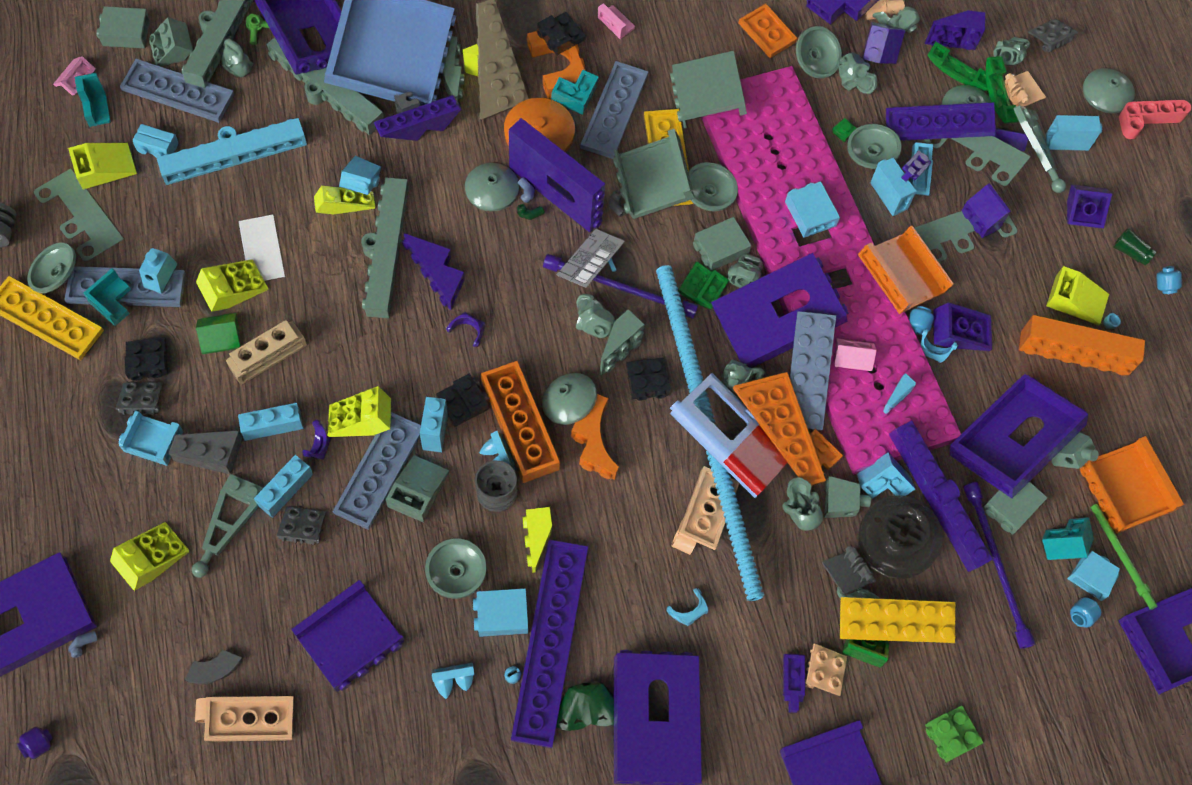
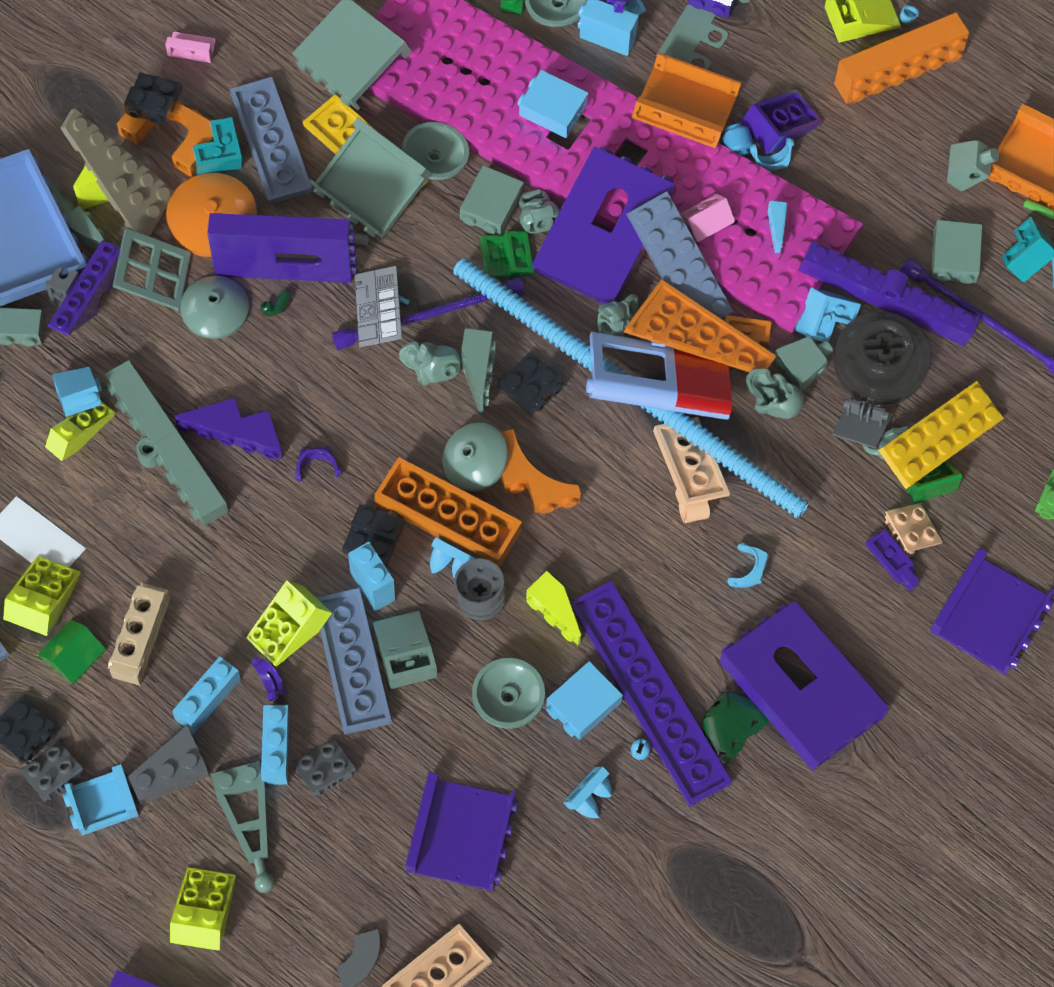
camera: 35 degrees left, 0 degrees up
sand blue arm [518,177,535,203] -> none
dark purple panel [950,374,1088,498] -> none
none -> sand green window [113,228,191,311]

